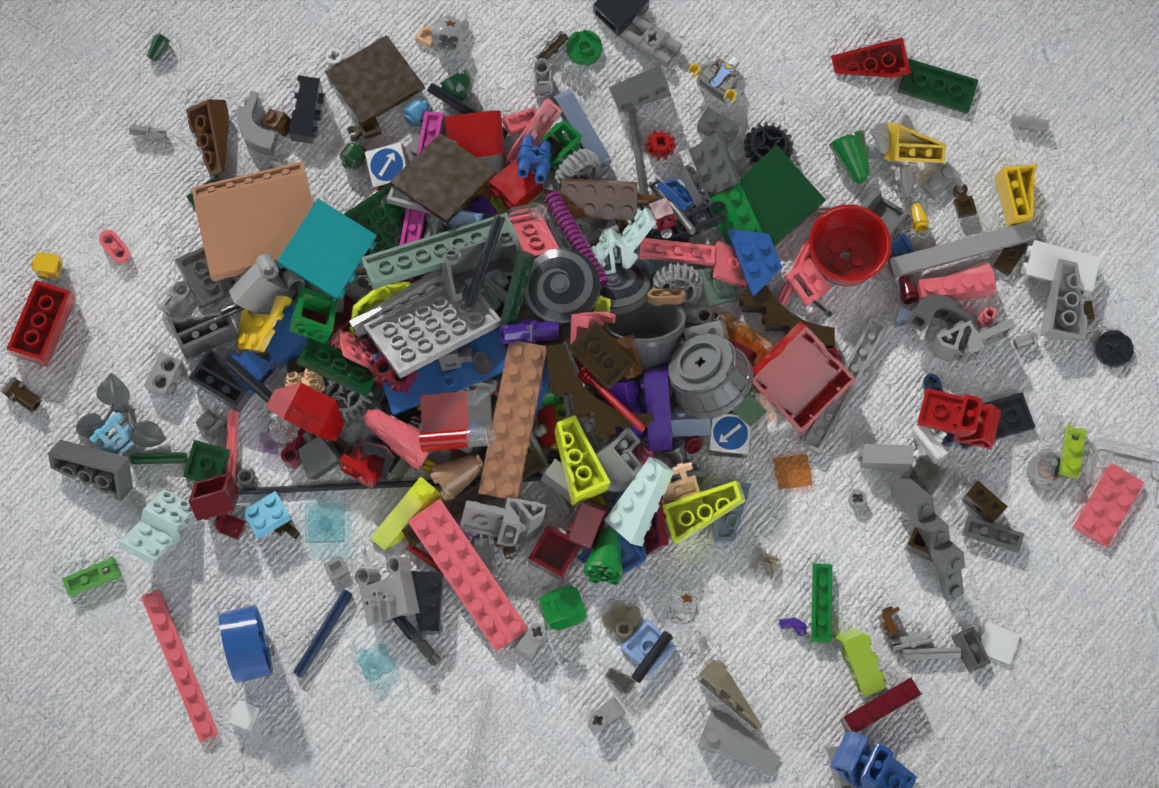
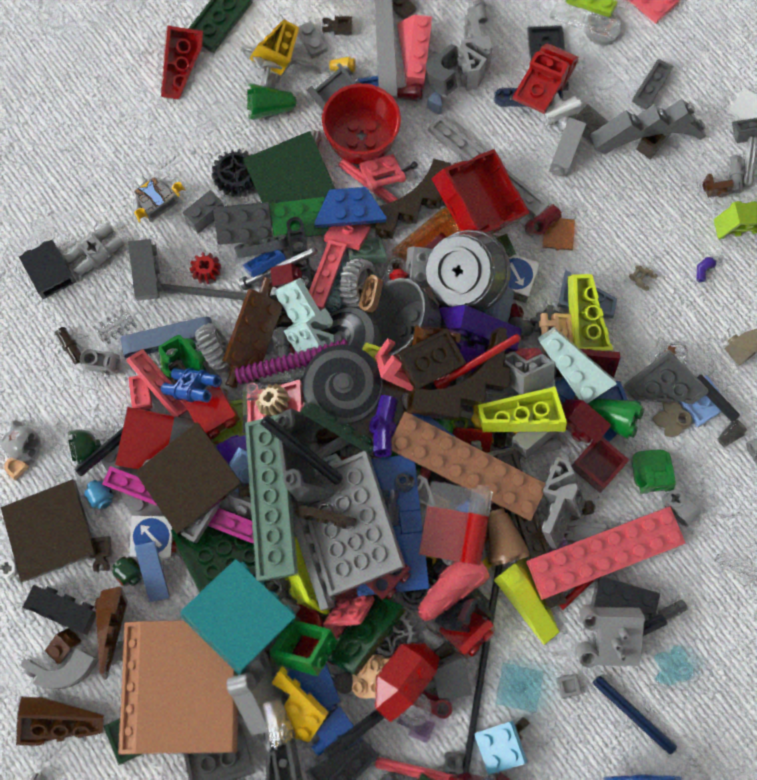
camera: 75 degrees left, 0 degrees up
green tile [567,30,602,65] -> none
green plate [810,563,833,643] -> none
light grey bush [848,490,867,509] -> none
dark brown brick [961,481,1008,523] -> none
coral pin [976,307,996,330] -> none
none -> reddish brown wedge [94,587,128,680]
none -> medium blue tile [134,541,170,602]
none -> tan gear [255,384,291,417]
none -> clear wing [264,698,295,747]
none -> light grey tile [280,597,300,615]
none -> dark brown plate [295,505,356,529]
none -> red plate [389,269,408,280]
none -> dark red piece [525,204,562,236]
none -> dark grey plate [624,350,708,404]

